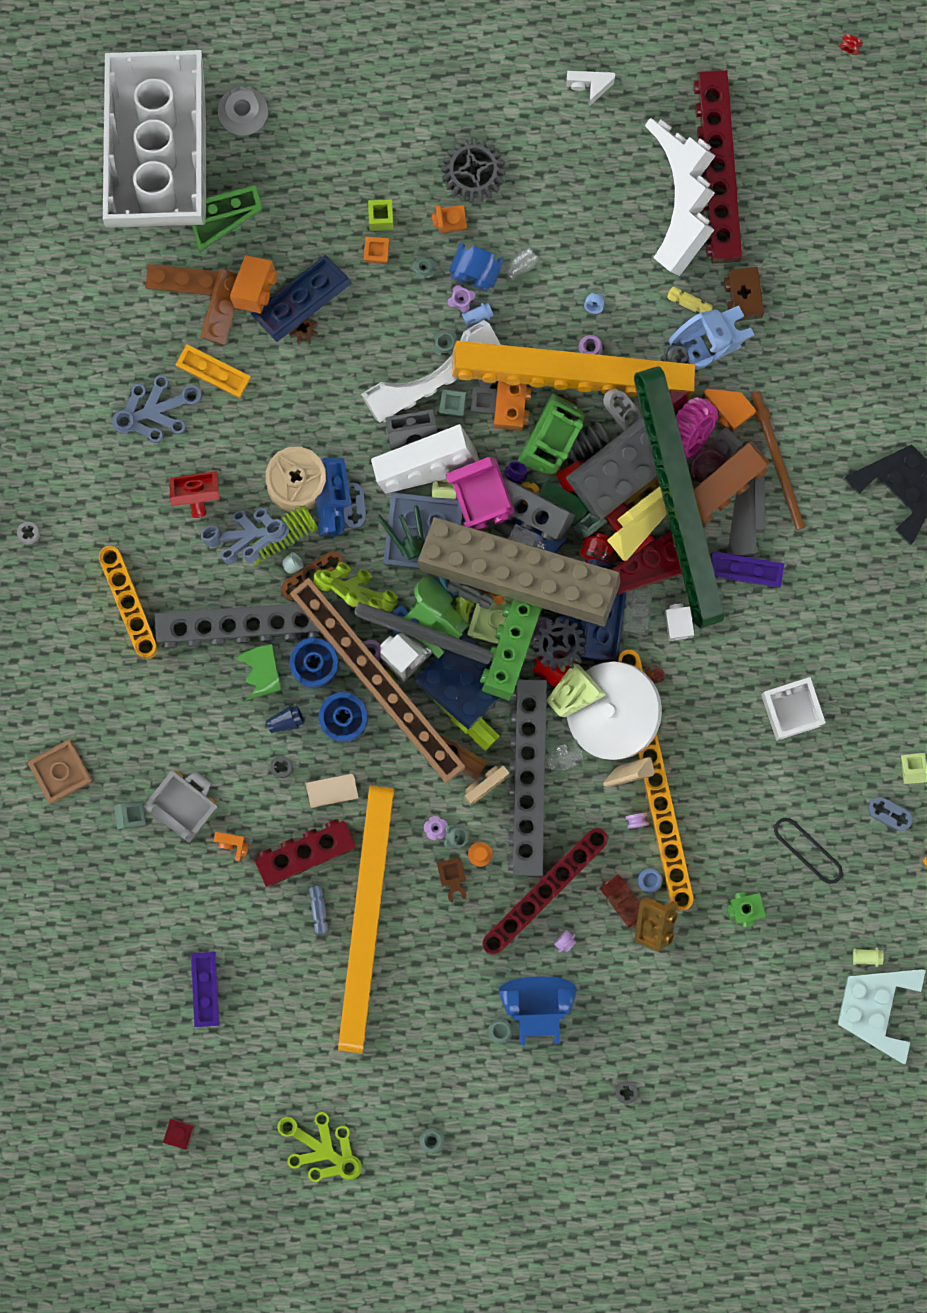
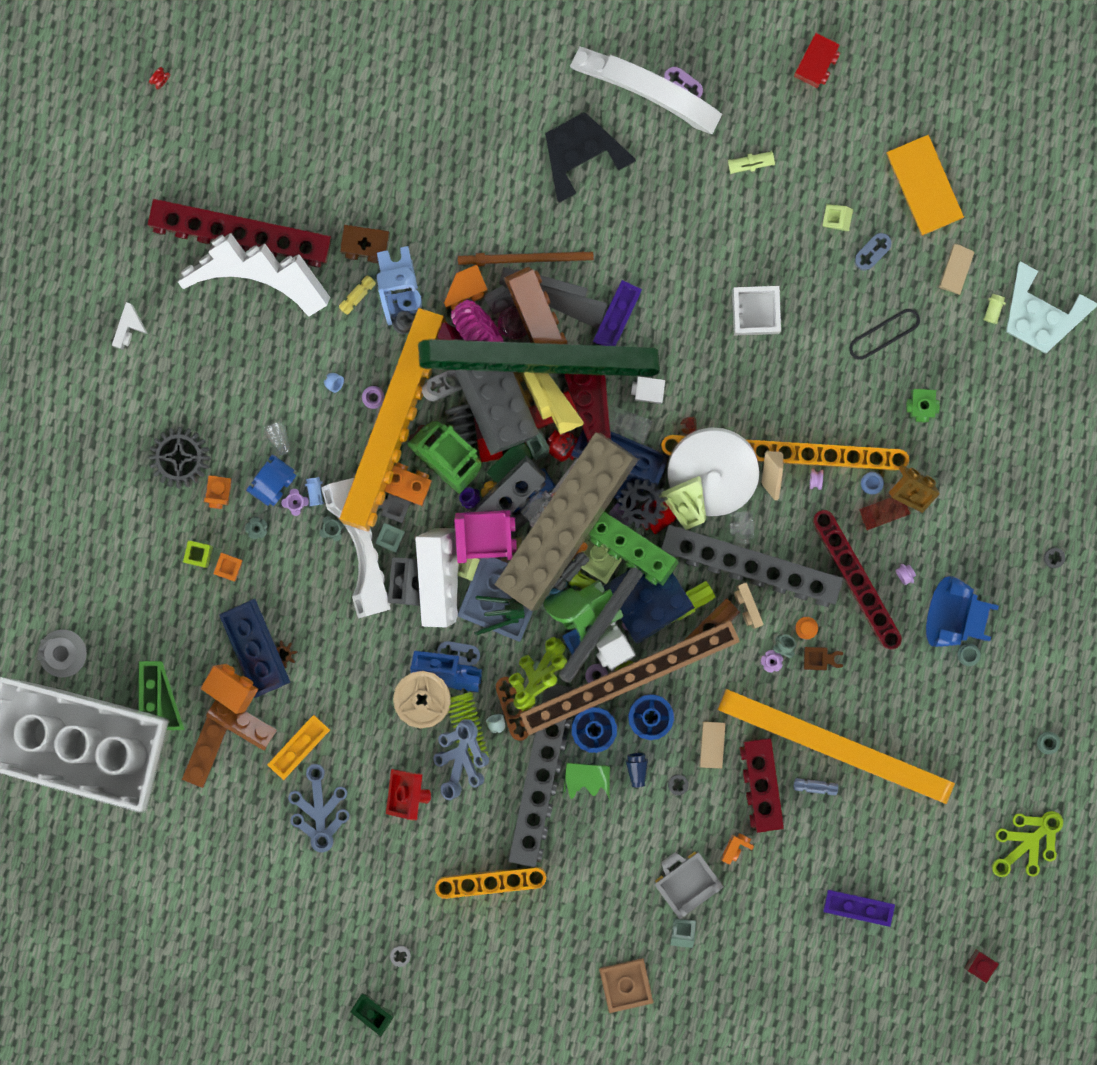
camera: 75 degrees left, 5 degrees up
none -> tan slope [938,243,974,295]

